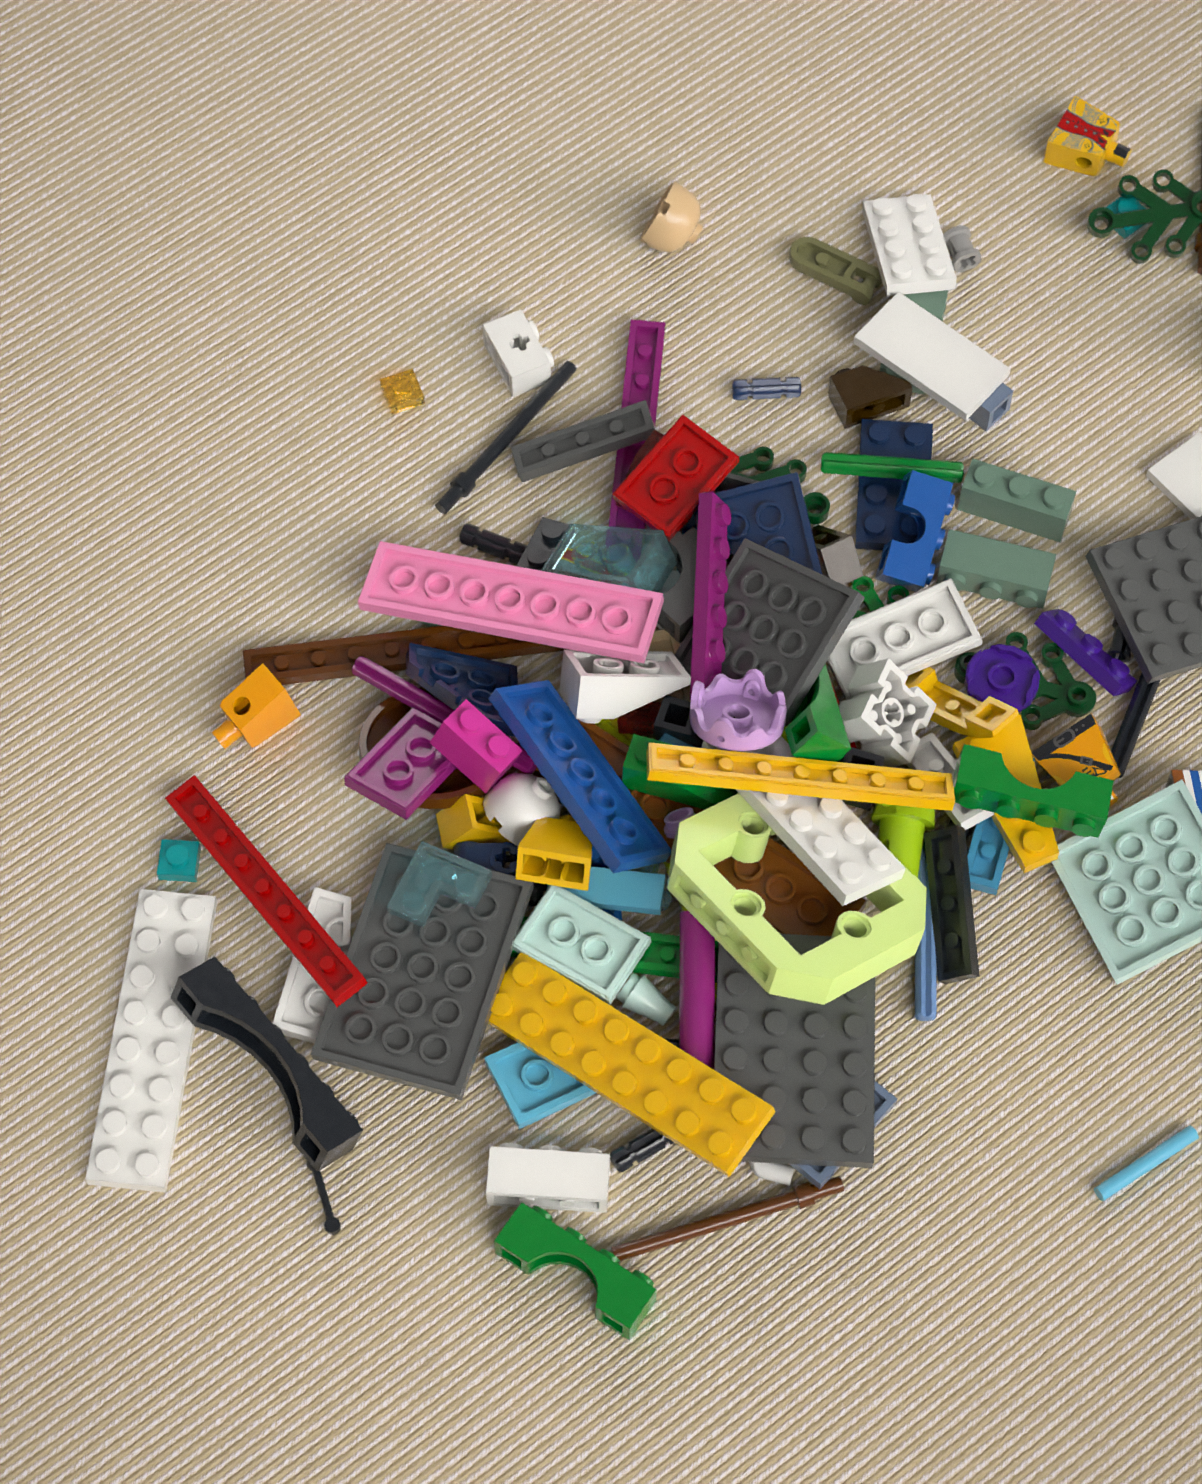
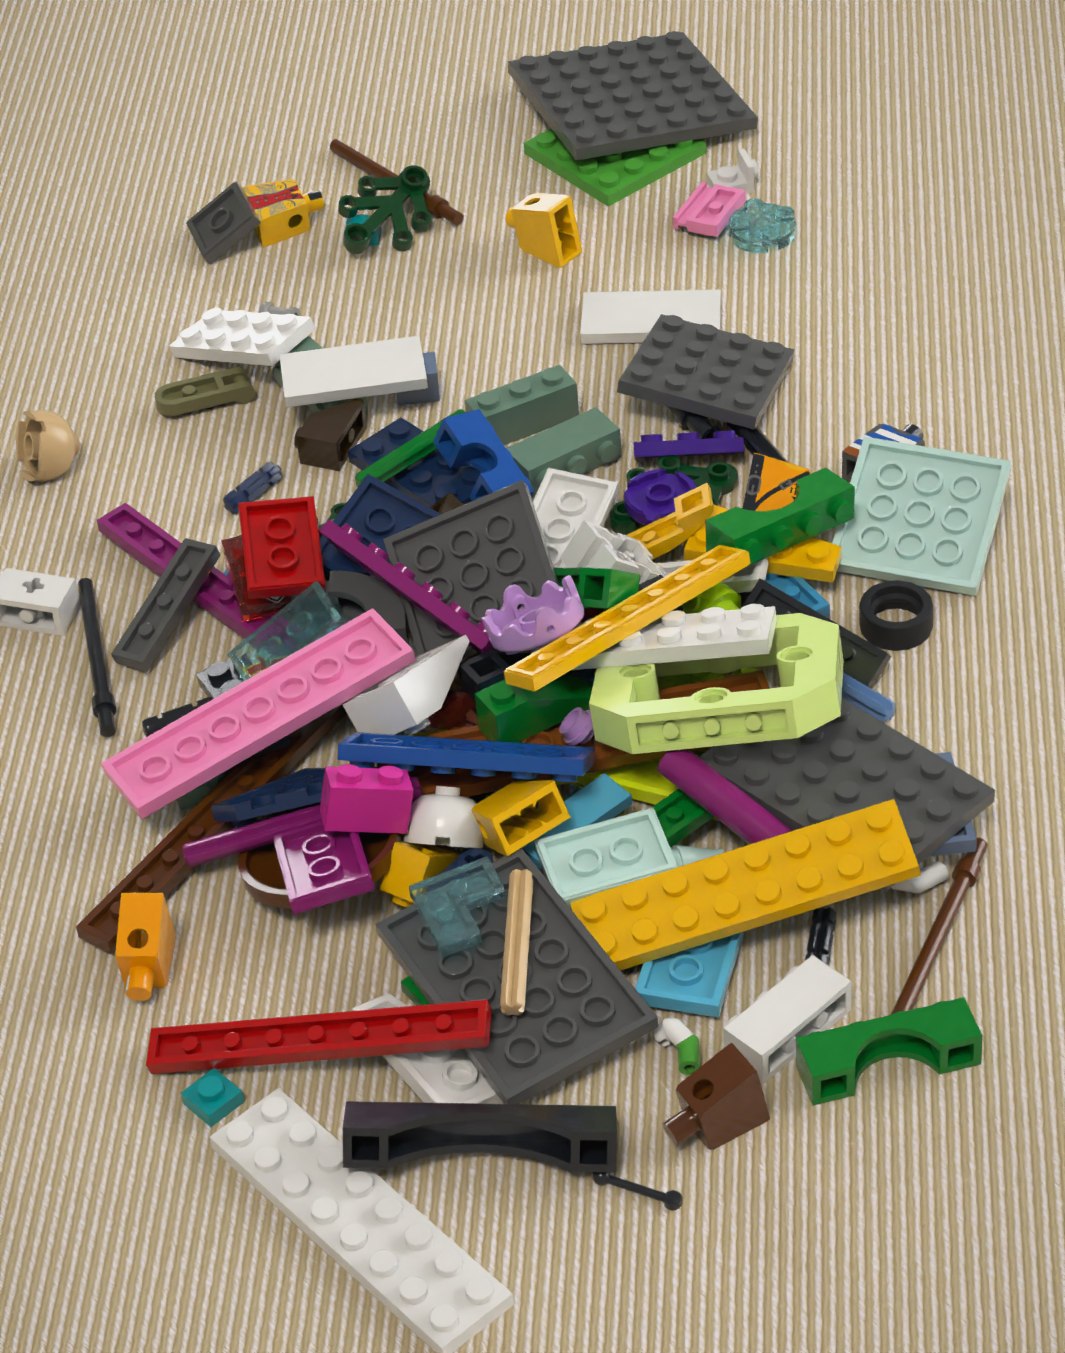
camera: 45 degrees left, 20 degrees down
none -> dark grey tile [186,181,261,265]
none -> tan axle [500,869,533,1016]
none -> arm [654,1018,700,1075]
none -> reddish brown torso [662,1043,770,1150]
none -> black tyre [859,580,933,651]

